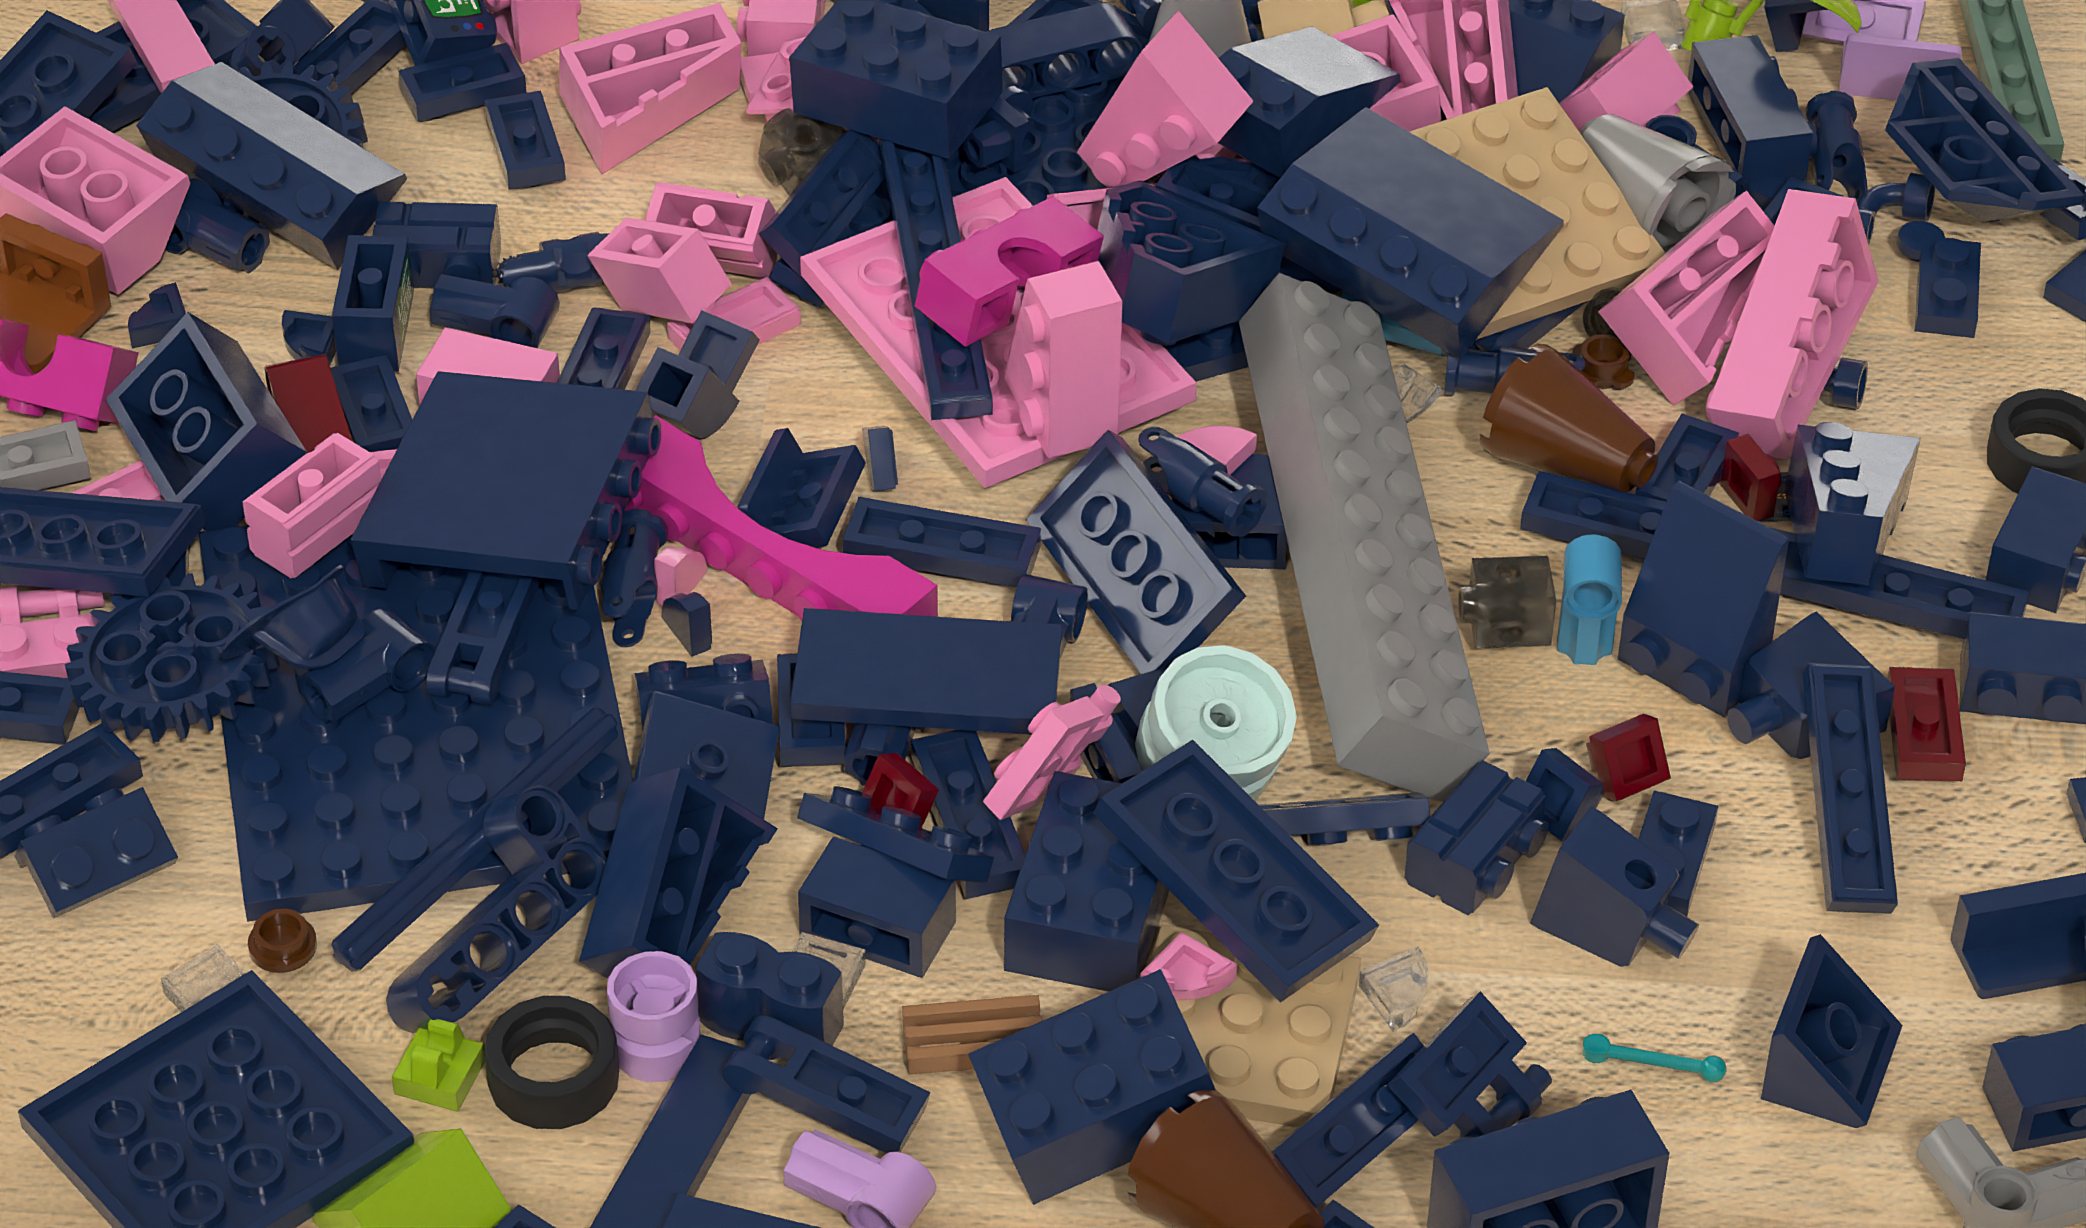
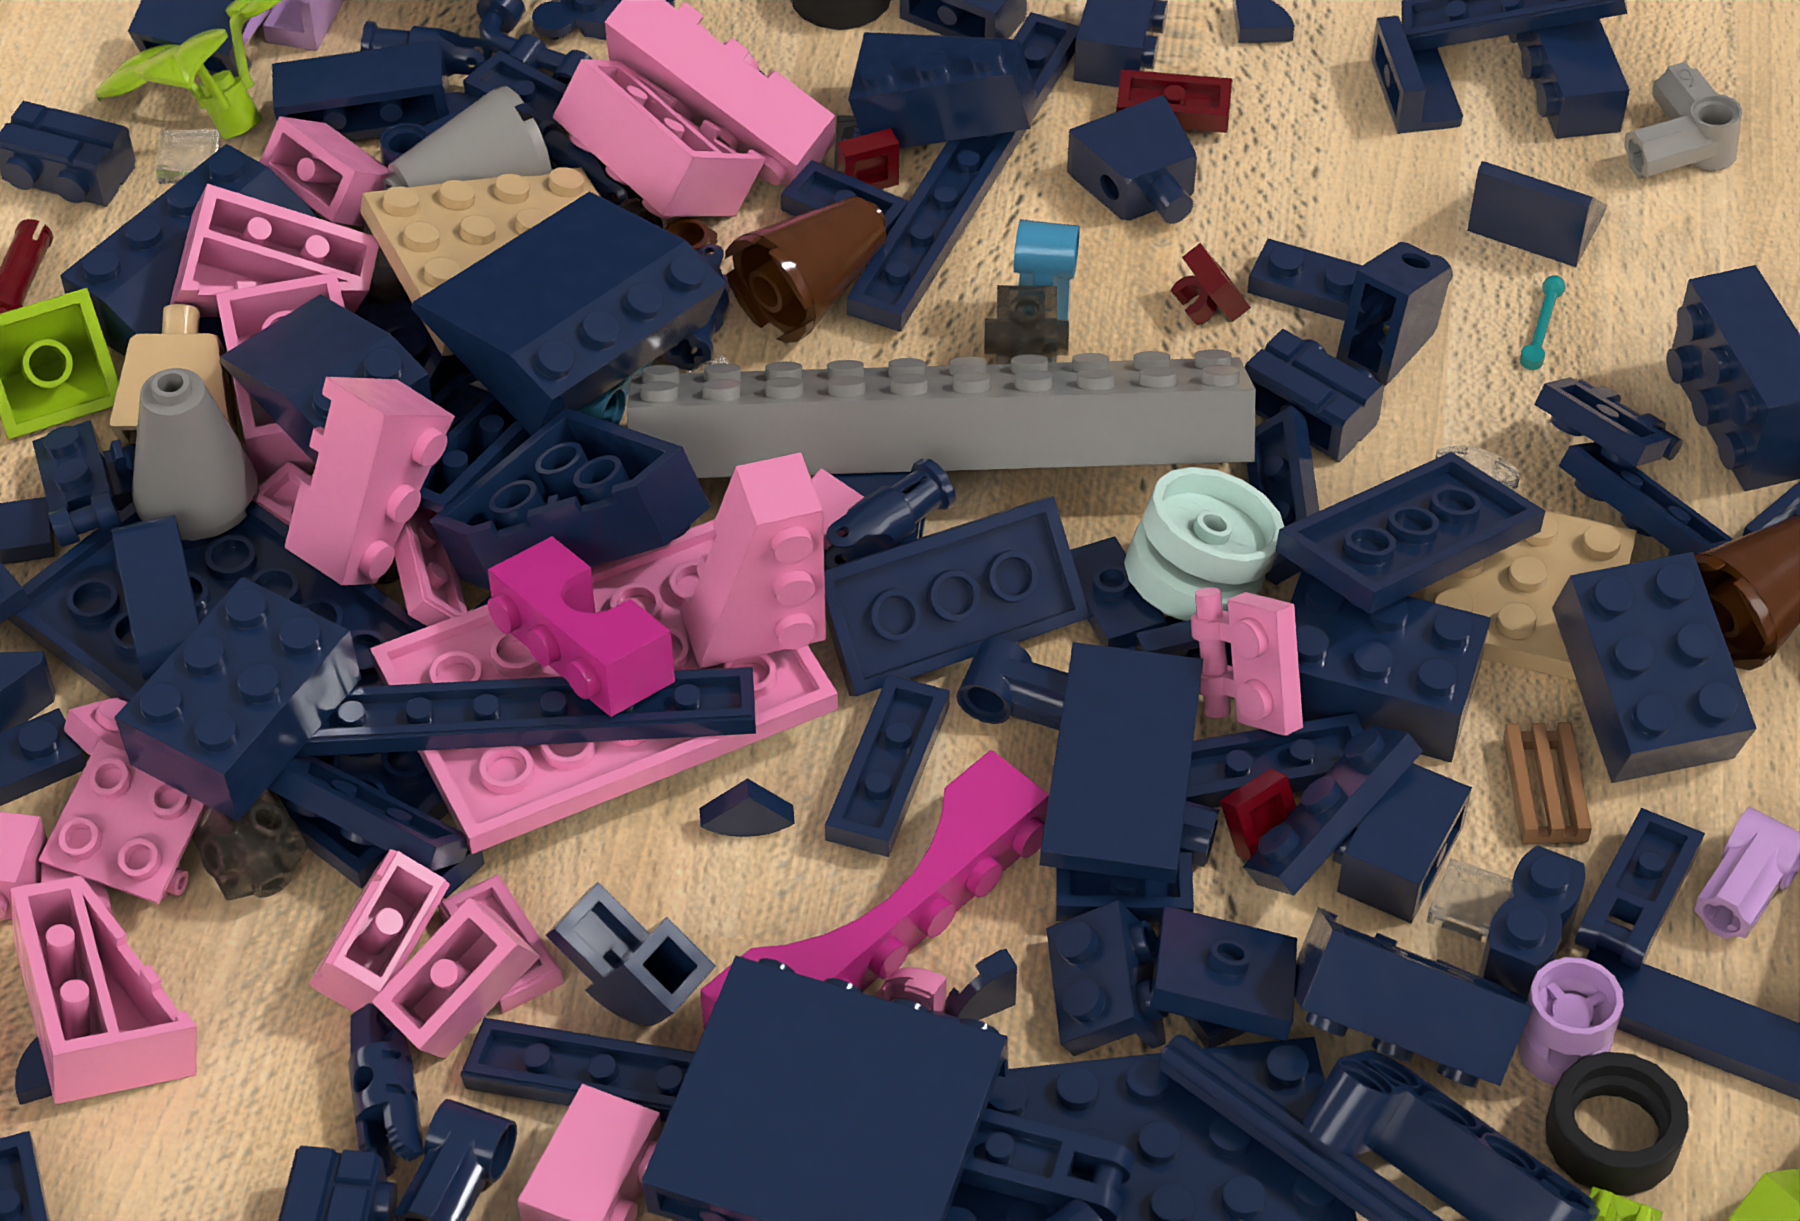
camera: 85 degrees left, 5 degrees up
dark blue plate [484,90,566,190] -> none
dark blue bracket [737,428,866,548] -> none
bright pink tile [1140,932,1237,1000] -> none
dark blue tile [1526,748,1605,841] -> none
dark blue slope [1618,481,1789,718] -> none
dark blue tile [1803,663,1898,914] -> none

